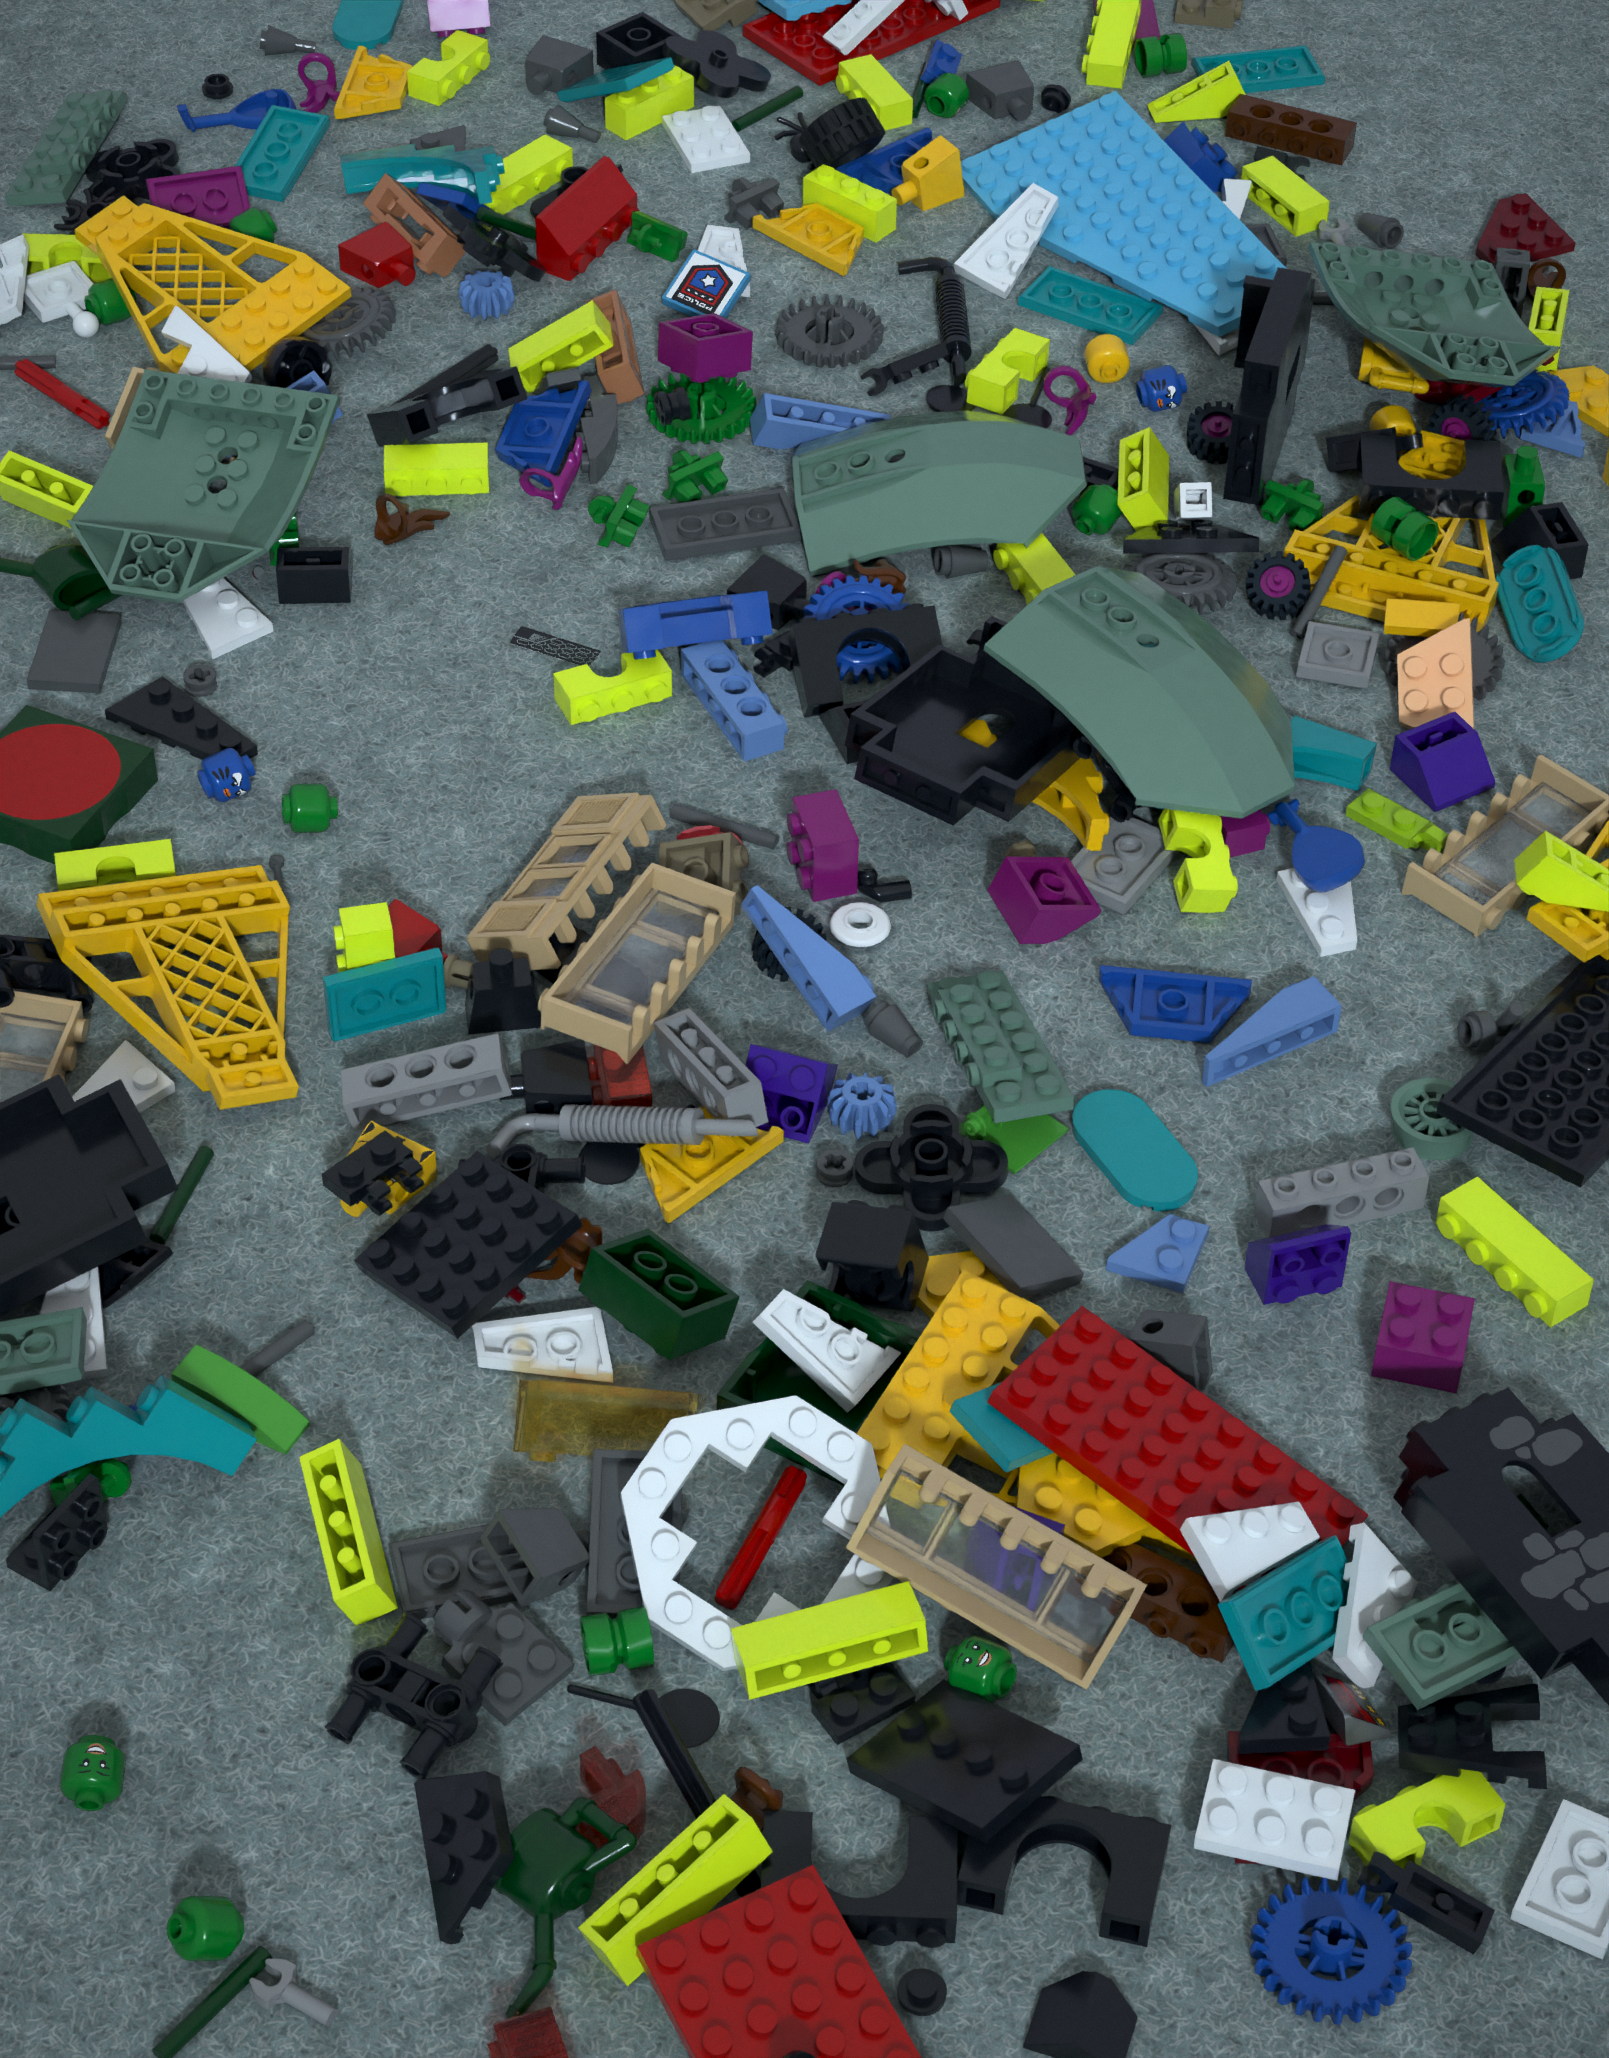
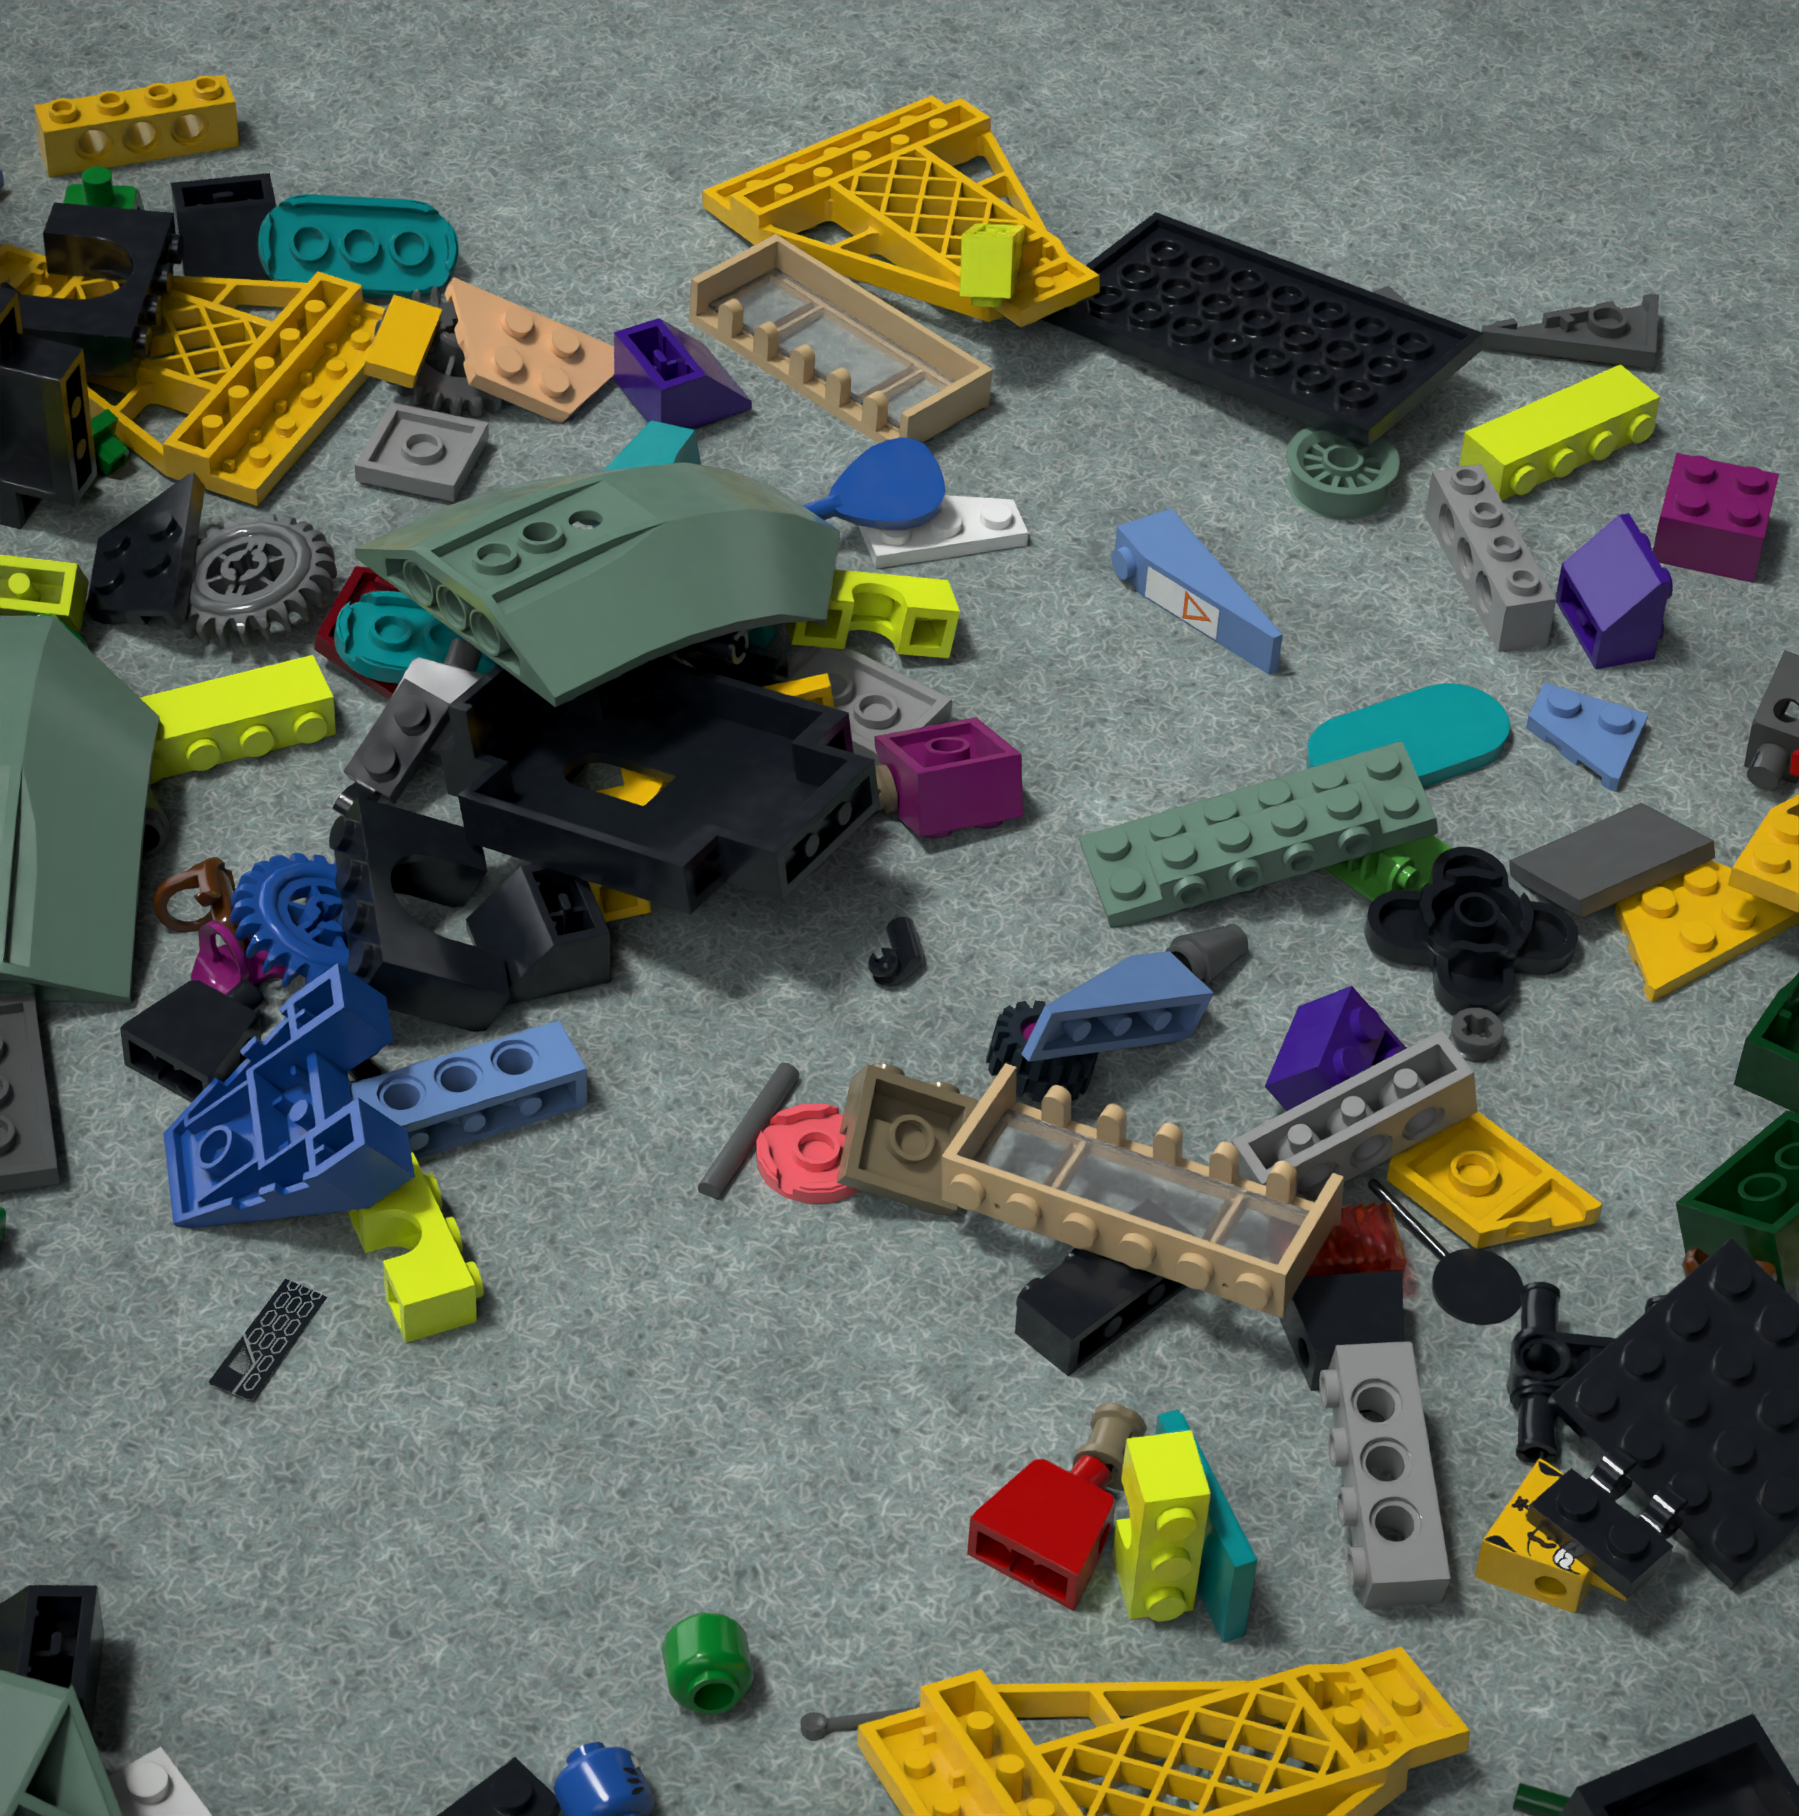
camera: 90 degrees left, 0 degrees up
black torso [465,948,541,1035] -> none
tan window [466,792,667,970] -> none
light grey piece [486,1104,758,1158] -> none
magenta brick [786,789,859,902] -> none
black piece [816,1200,929,1312] -> none
medium blue gear [827,1071,897,1139] -> none
white piece [829,902,891,947] -> none
blue wing [1099,965,1252,1043] -> none
white leg [1174,482,1212,520] -> none
black wheel [1245,551,1311,620] -> none
dark grey piece [1290,546,1348,639] -> none
lime hinge [1345,788,1448,853] -> none
green wheel [1371,497,1439,561] -> none
dark grey piece [1457,1002,1524,1051] -> none

